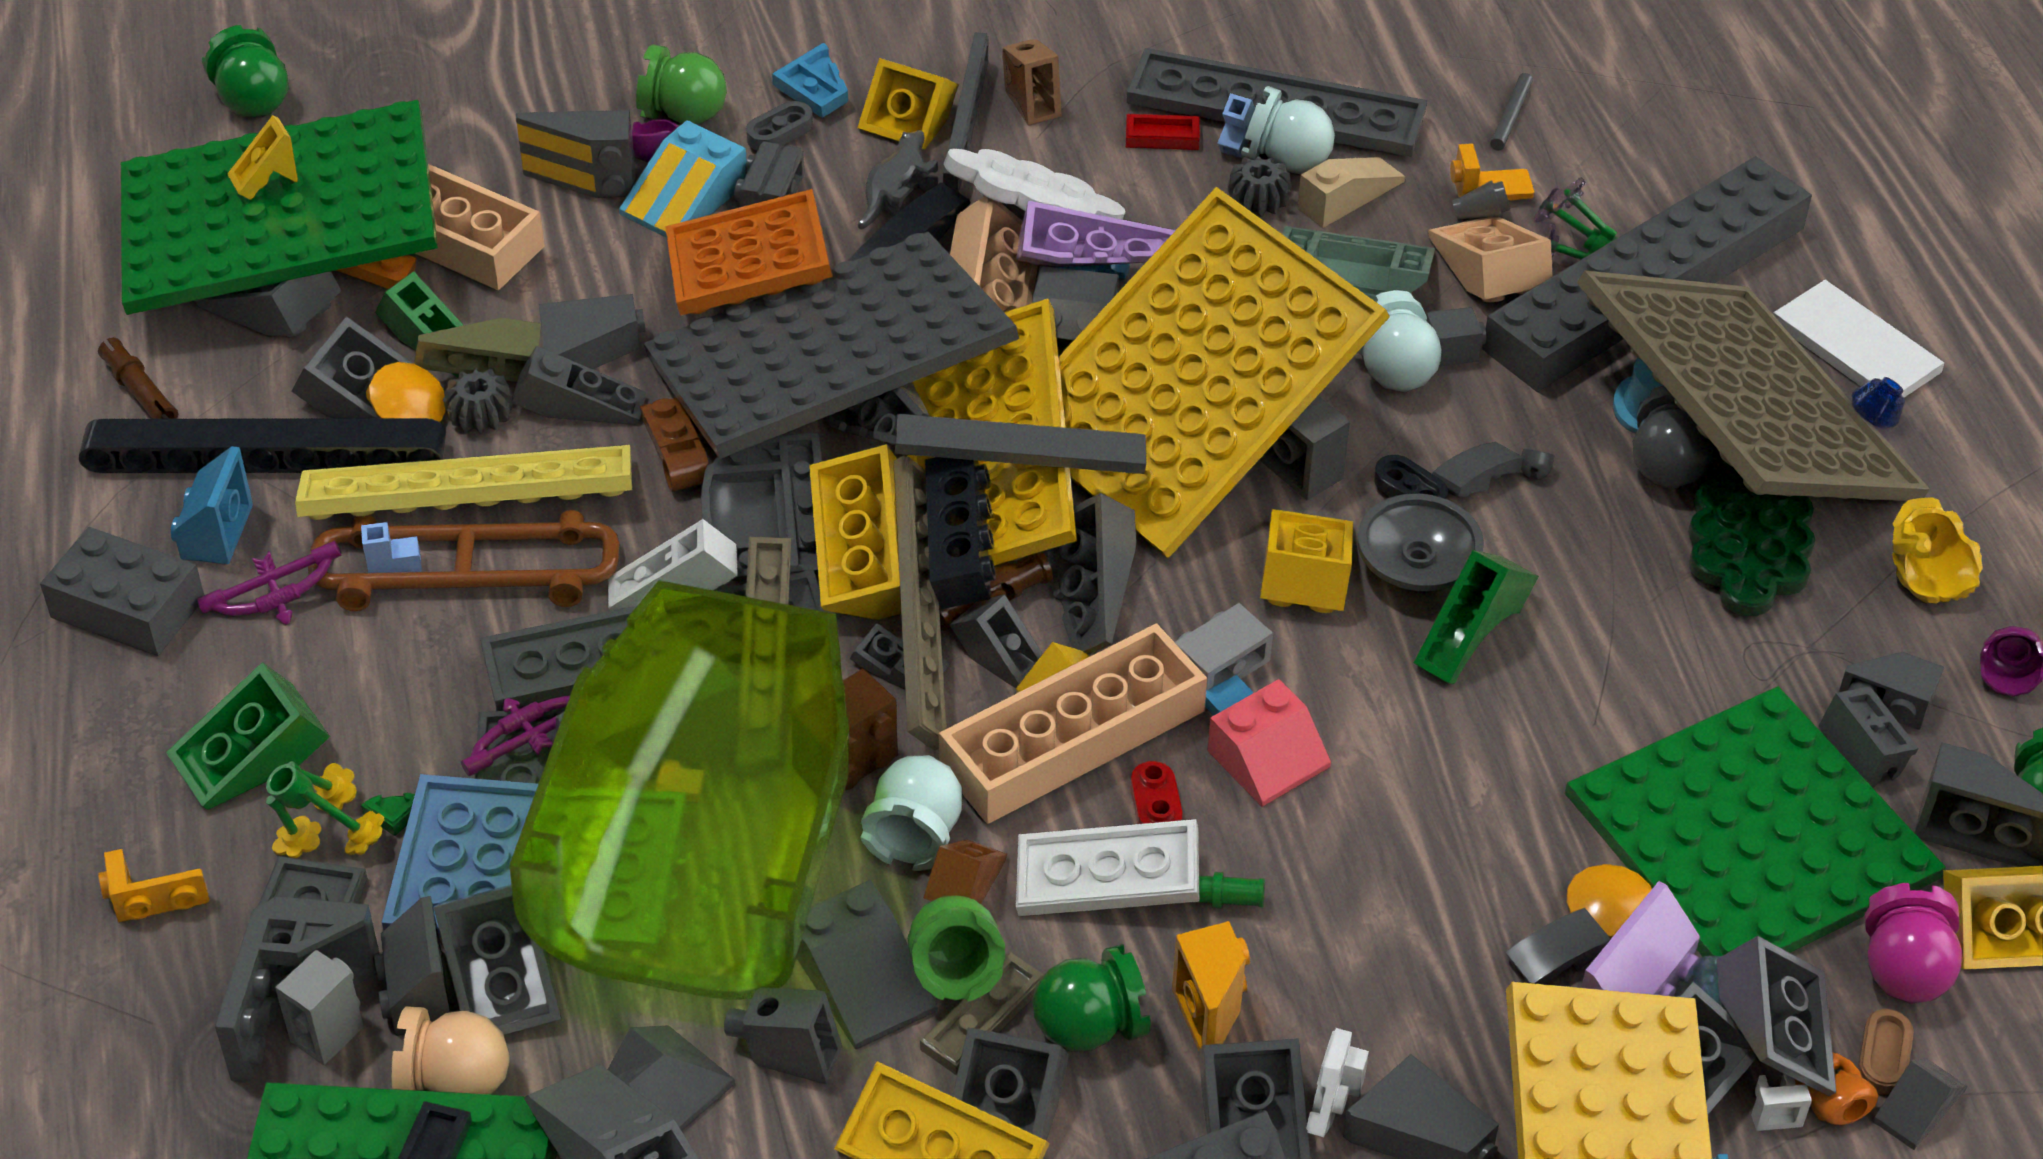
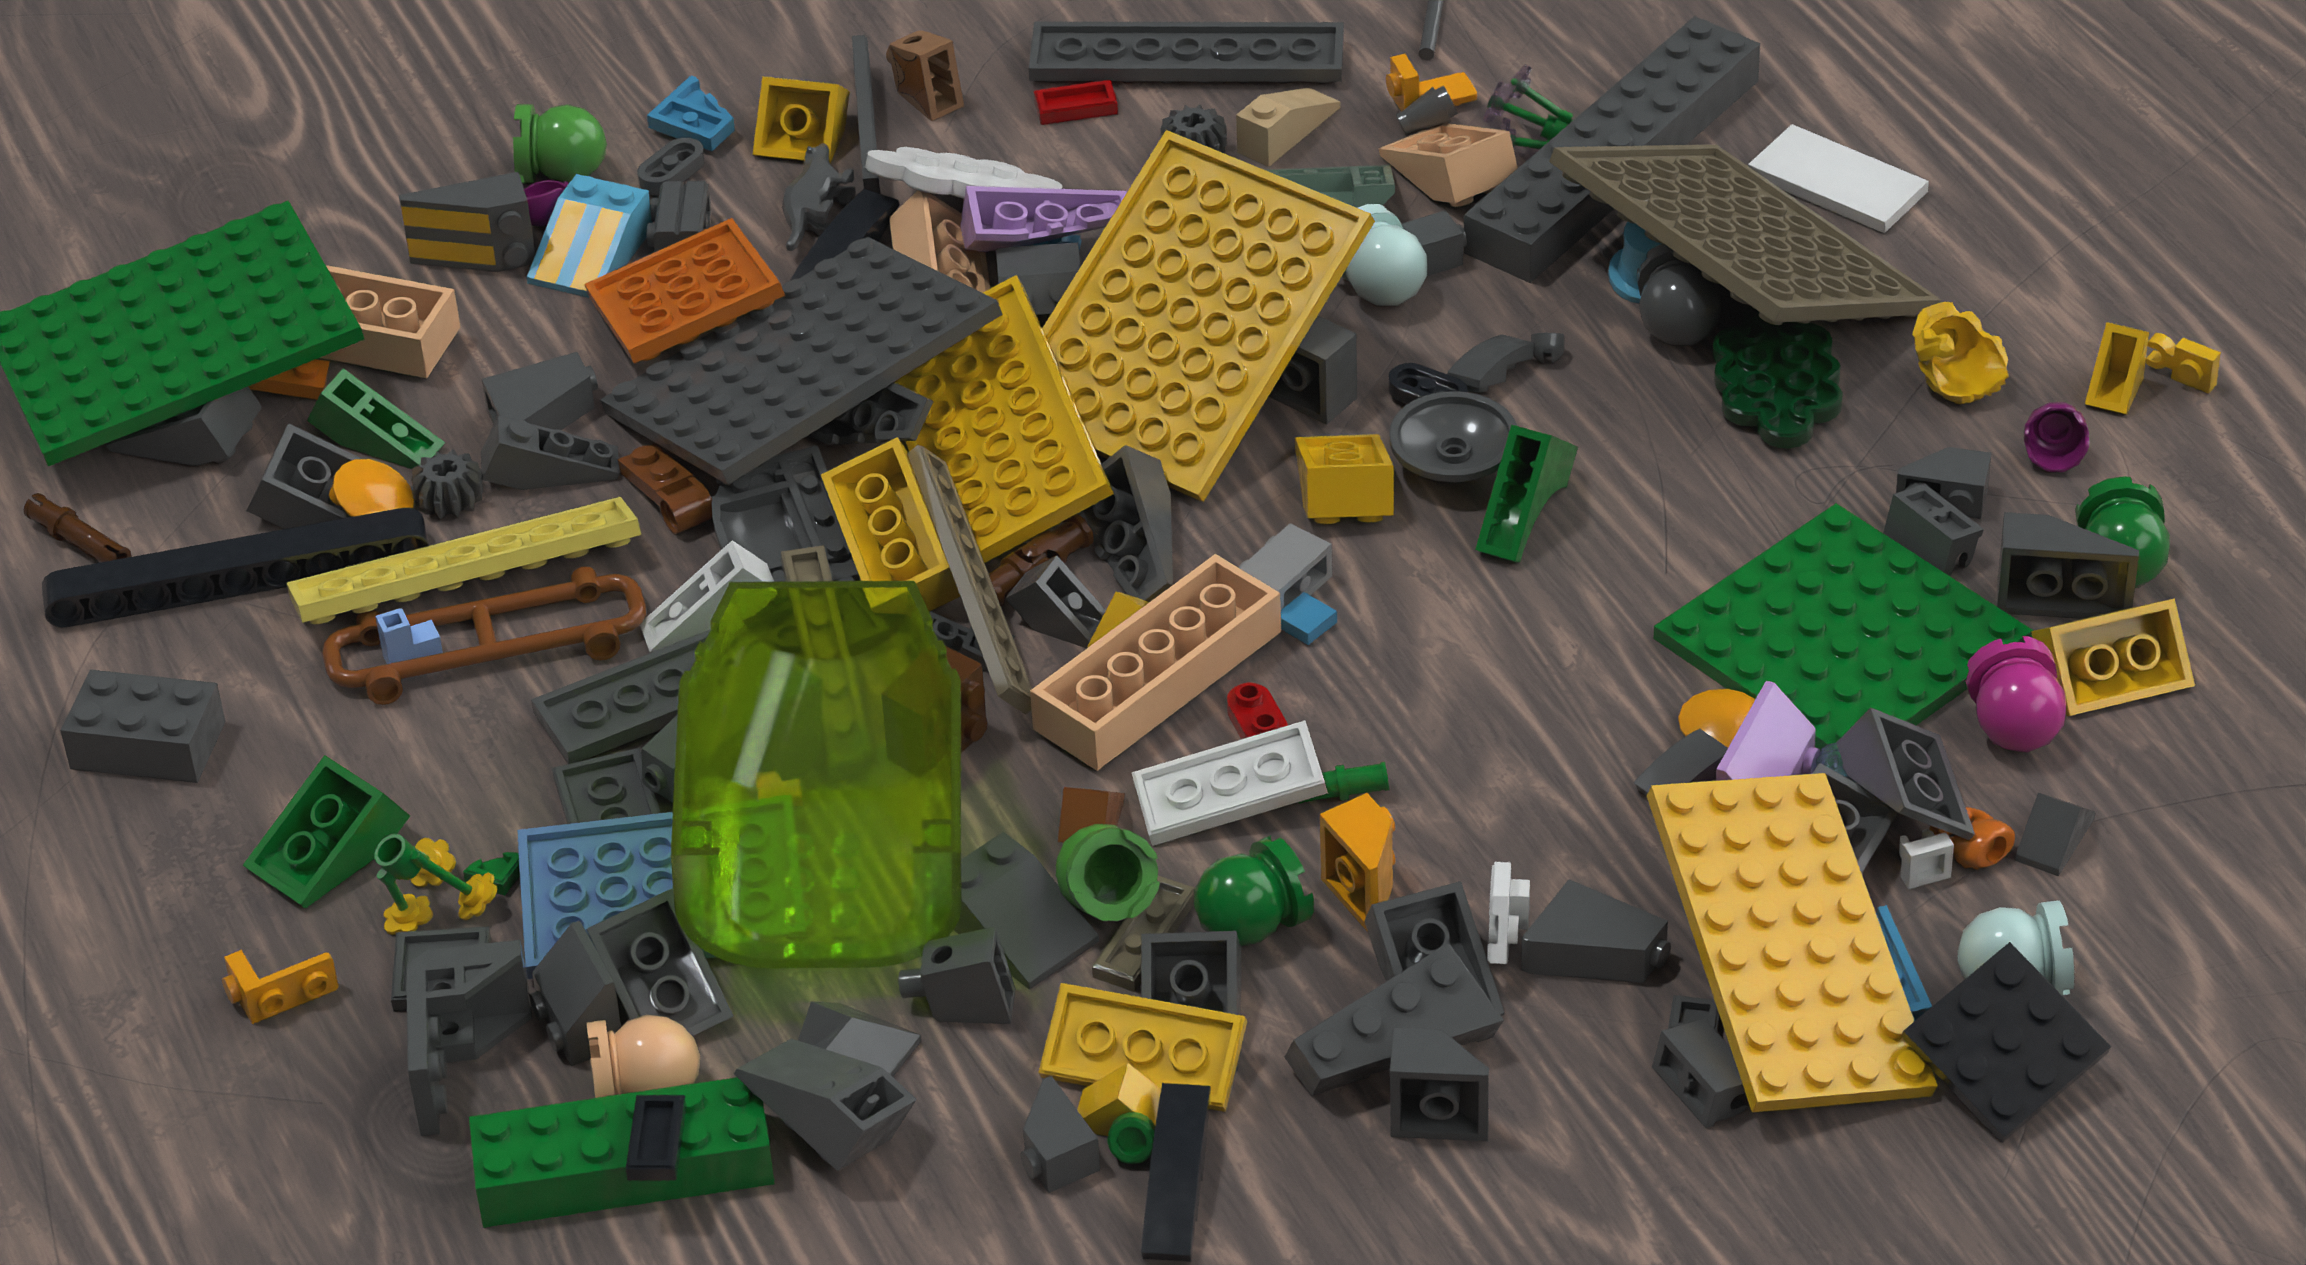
camera: 10 degrees left, 5 degrees down
dark azure slope [171,446,253,564] -> none
magenta piece [197,541,342,625] -> none
green tile [202,25,289,118] -> none
yellow slope [228,115,298,200] -> none
light grey brick [275,950,364,1065] -> none
olive slope [414,318,541,382] -> none
magenta piece [461,696,586,776] -> none
light aqua tile [860,755,962,871] -> none
dark grey tile [895,414,1146,474] -> none
black brick [925,457,996,609] -> none
coral slope [1207,679,1331,807] -> none
light blue piece [1217,93,1255,158] -> none
light aqua tile [1241,86,1335,174] -> none
clear blue cone [1852,377,1905,429] -> none
medium nougat tile [1857,1009,1914,1095] -> none

